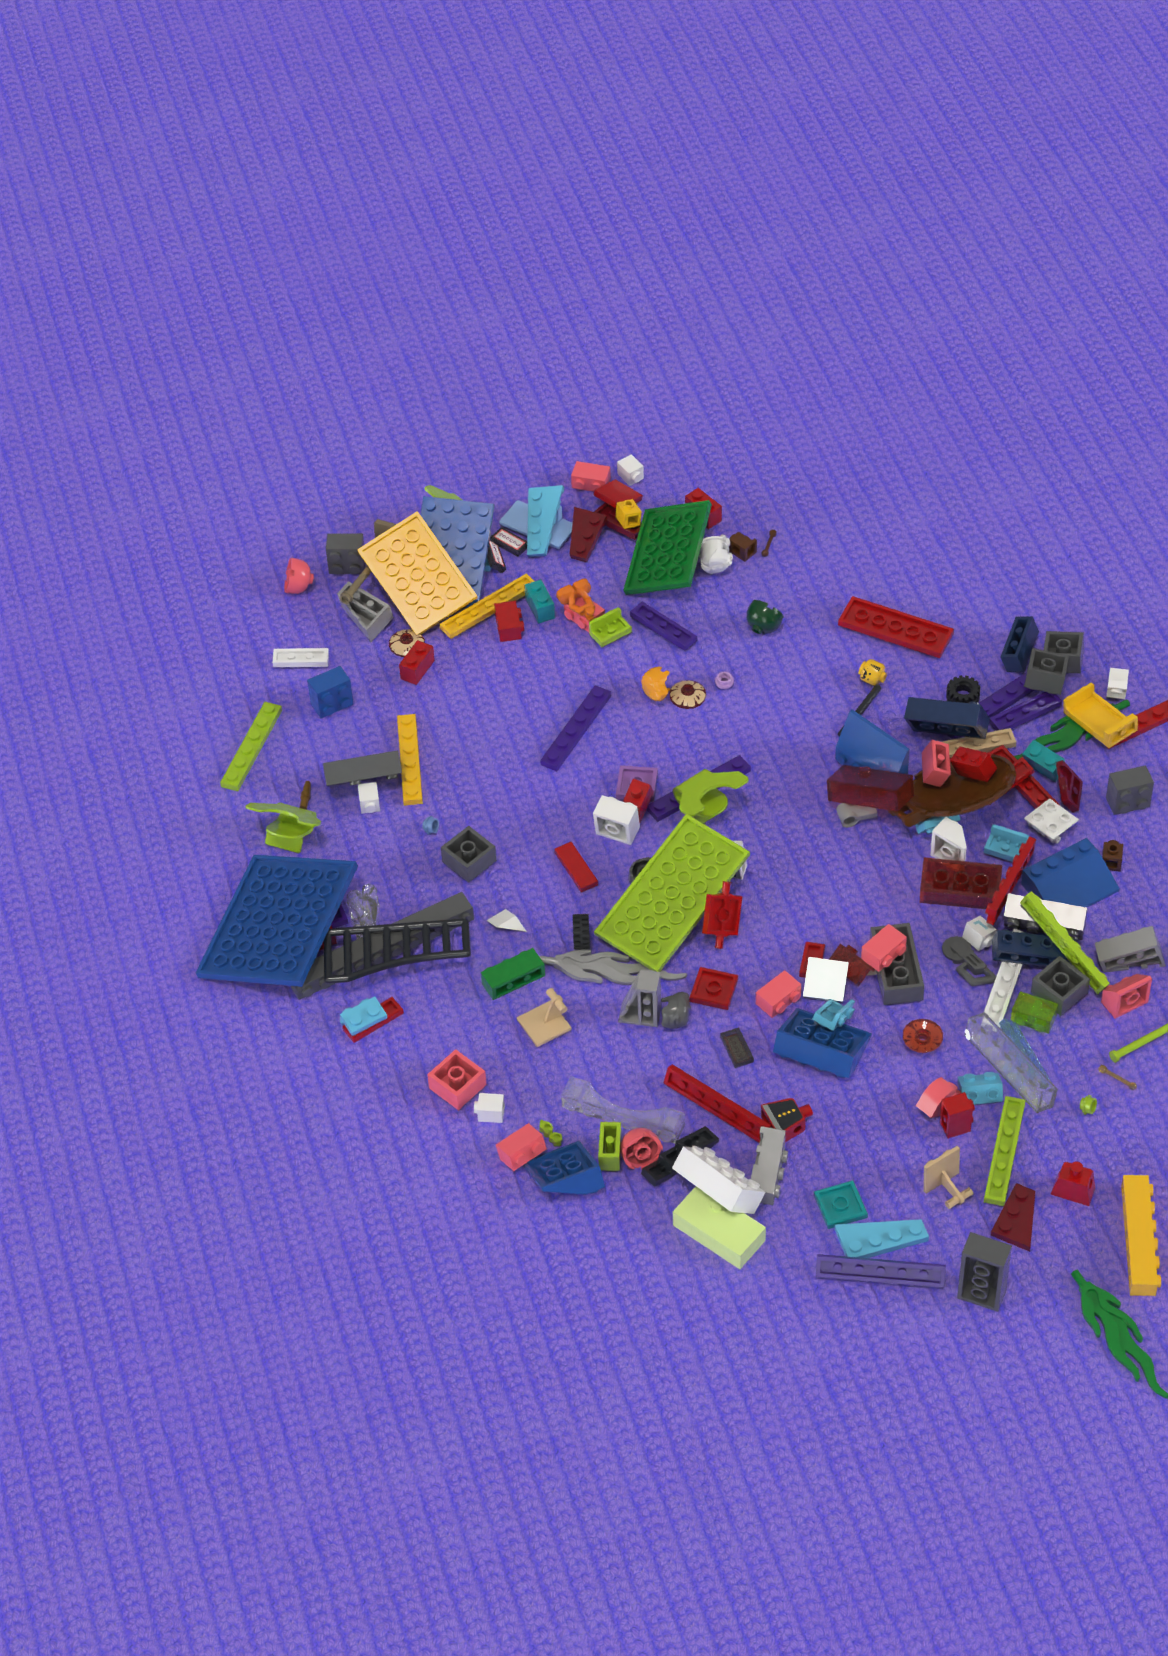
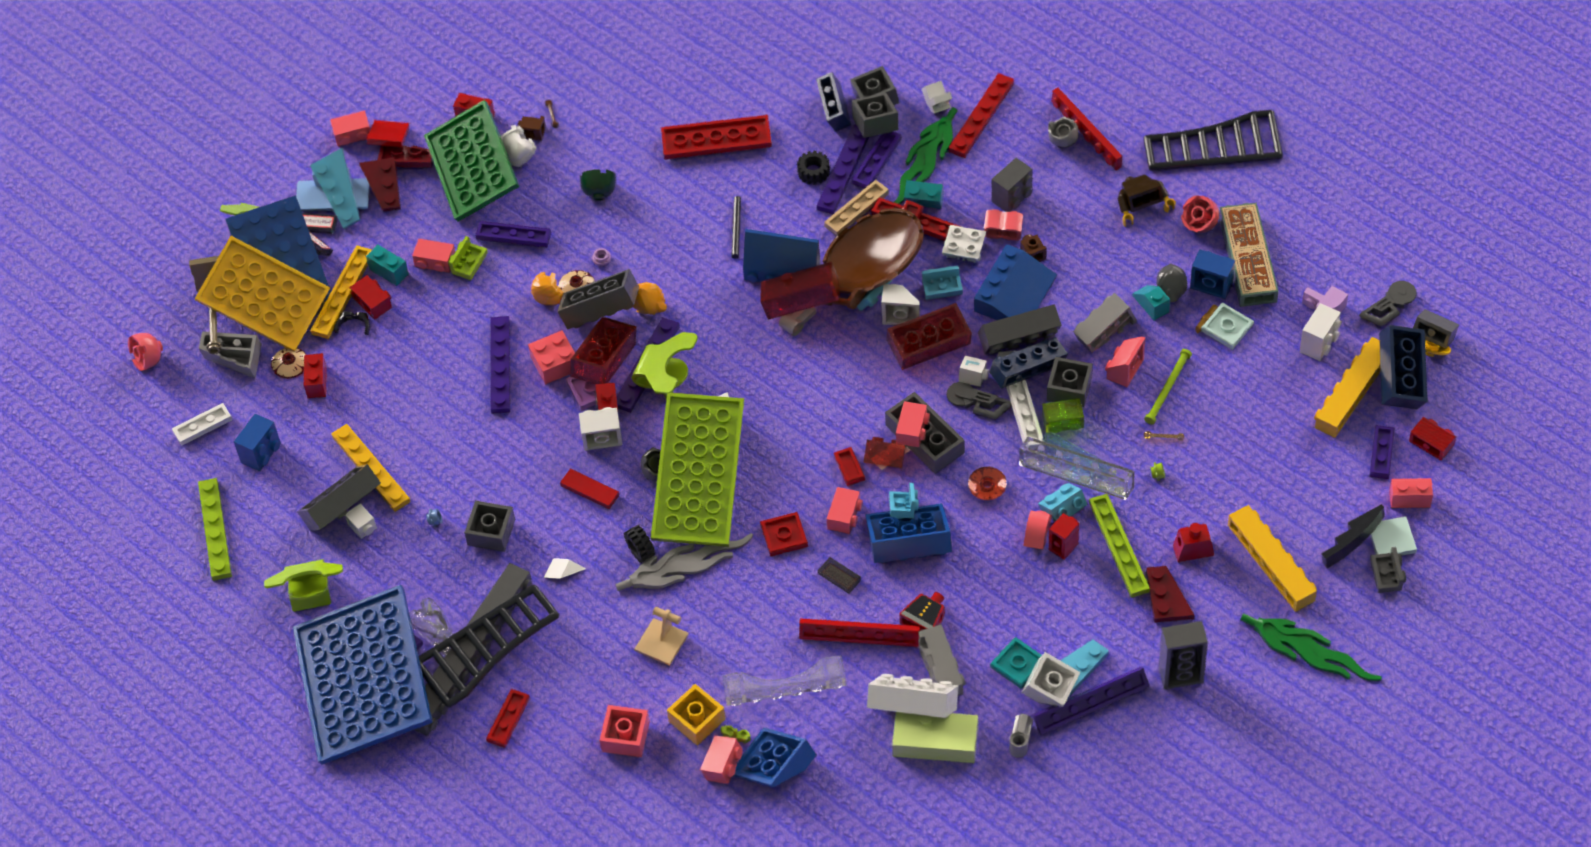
camera: 30 degrees left, 5 degrees up
pearl gold piece [299,781,311,810] -> none
dark grey brick [326,533,366,574] -> none
medium azure bracket [340,996,387,1036] -> none
white brick [474,1093,505,1123] -> none
green brick [481,948,545,1000] -> none
orange piece [556,578,595,621] -> none
lime brick [598,1122,622,1171] -> none
yellow brick [616,499,642,529] -> none
white brick [617,454,644,486] -> none
light grey wedge [618,970,661,1027] -> none
coral cylinder [620,1127,663,1170] -> none
black slope [641,1126,719,1187] -> none
dark grey hair [661,992,691,1029] -> none
red plate [702,881,742,949] -> none
light aqua tile [803,957,849,1003] -> none
yellow head [858,659,887,686] -> none
dark blue brick [904,697,990,739] -> none
coral brick [921,740,951,787] -> none
tan plate [924,1146,974,1209] -> none
red brick [950,746,997,782] -> none
red plate [985,836,1036,925] -> none
lime plate [1020,891,1110,994] -> none
dark red wing [1056,760,1083,813] -> none
yellow panel [1063,682,1138,748] -> none
none -> black cap [335,311,370,335]
none -> coral brick [528,330,580,385]
none -> dark grey brick [557,269,639,330]
none -> clear red brick [570,317,637,385]
none -> light orange hair [633,282,667,315]
none -> yellow brick [667,684,726,746]
none -> coral brick [984,209,1023,240]
none -> light grey piece [1009,714,1033,758]
none -> white slope [1021,652,1080,707]

